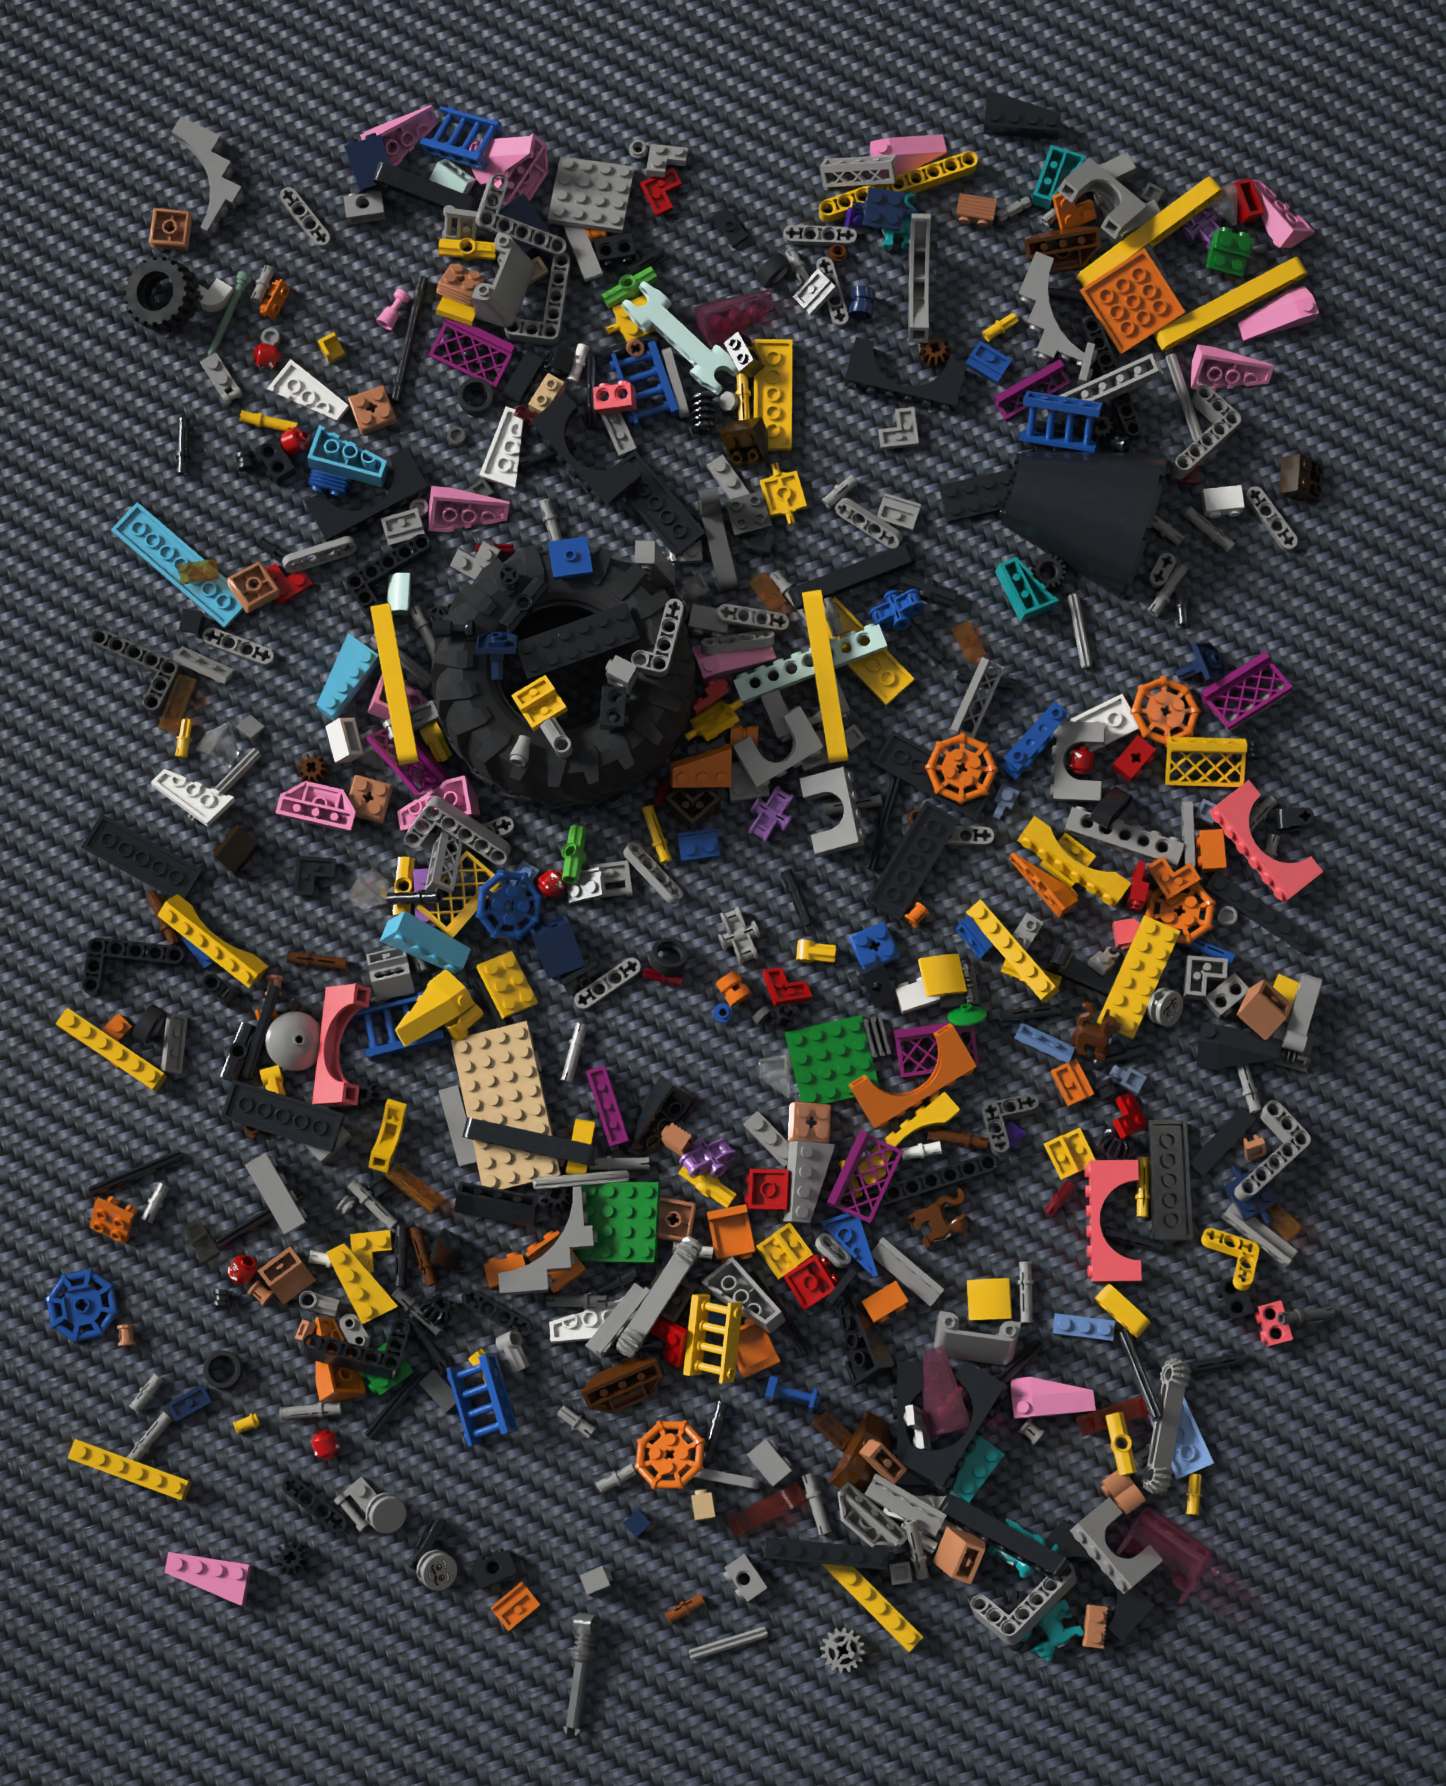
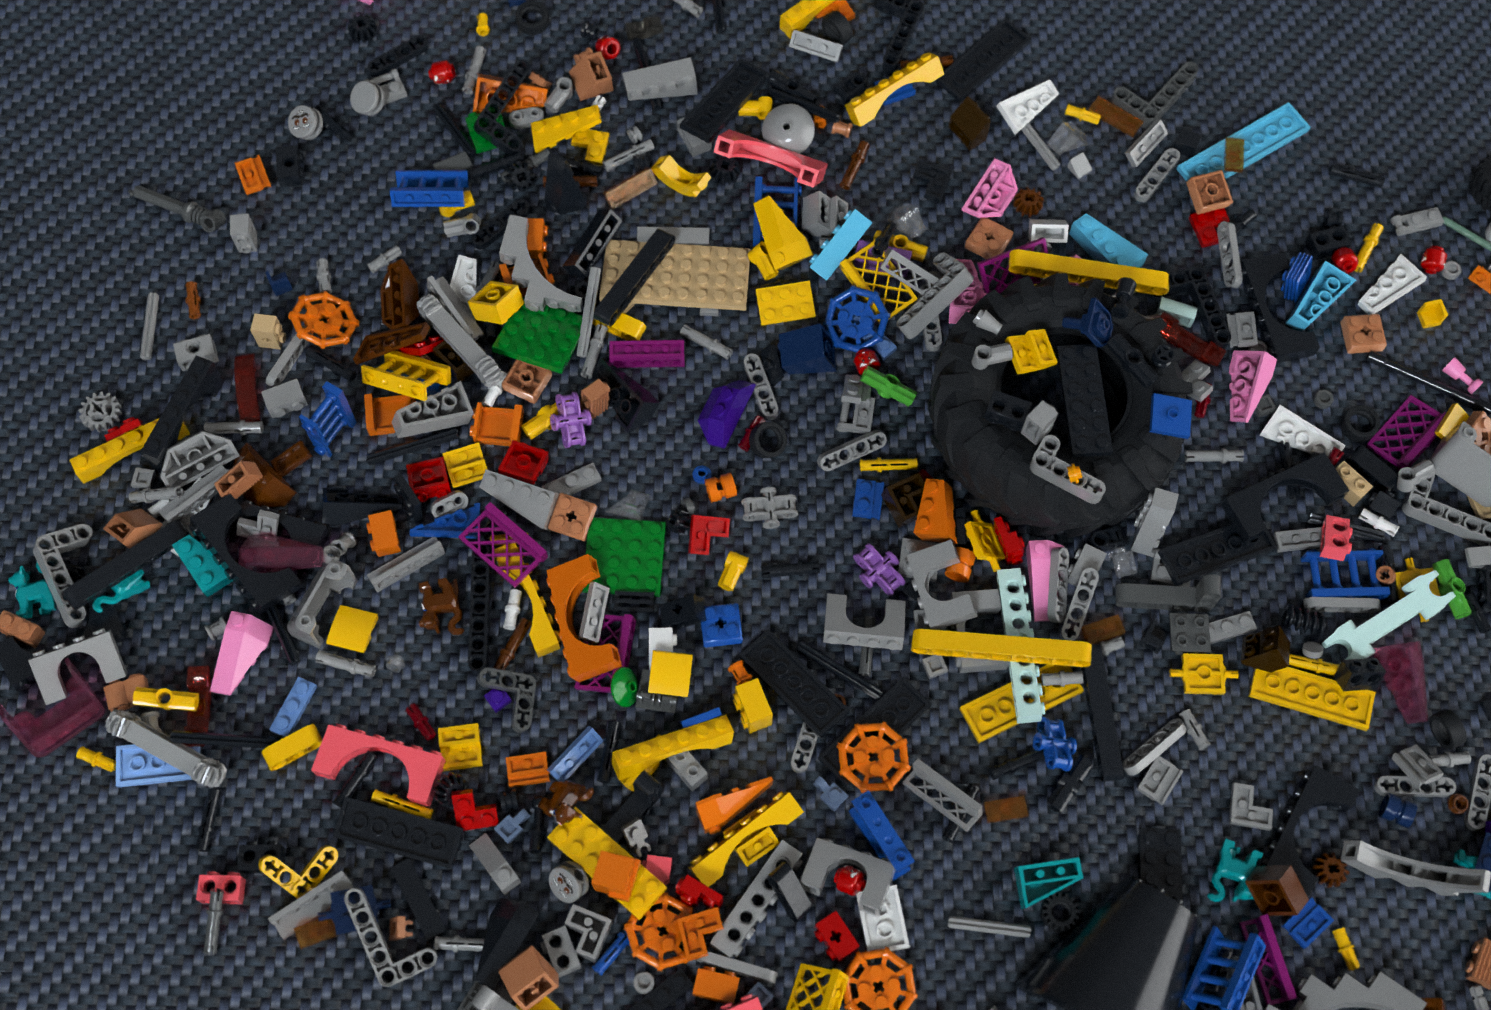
camera: 105 degrees right, 10 degrees down
none -> red plate [104,417,144,442]
none -> light grey connector [321,531,357,564]
none -> reddish brown wing [353,322,430,365]
none -> clear plate [386,655,405,673]
none -> yellow brick [468,281,525,325]
none -> light grey slope [469,833,521,895]
none -> light grey plate [578,582,610,644]
none -> orange plate [591,850,641,902]
none -> dark purple wedge [698,380,756,449]
none -> yellow brick [733,678,773,733]
none -> light orange plate [1067,463,1082,484]
none -> clear red slope [1159,312,1226,366]
none -> teal animal [1207,838,1263,902]
none -> reddish brown brick [1245,865,1309,916]
none -> light grey piece [1396,460,1436,492]

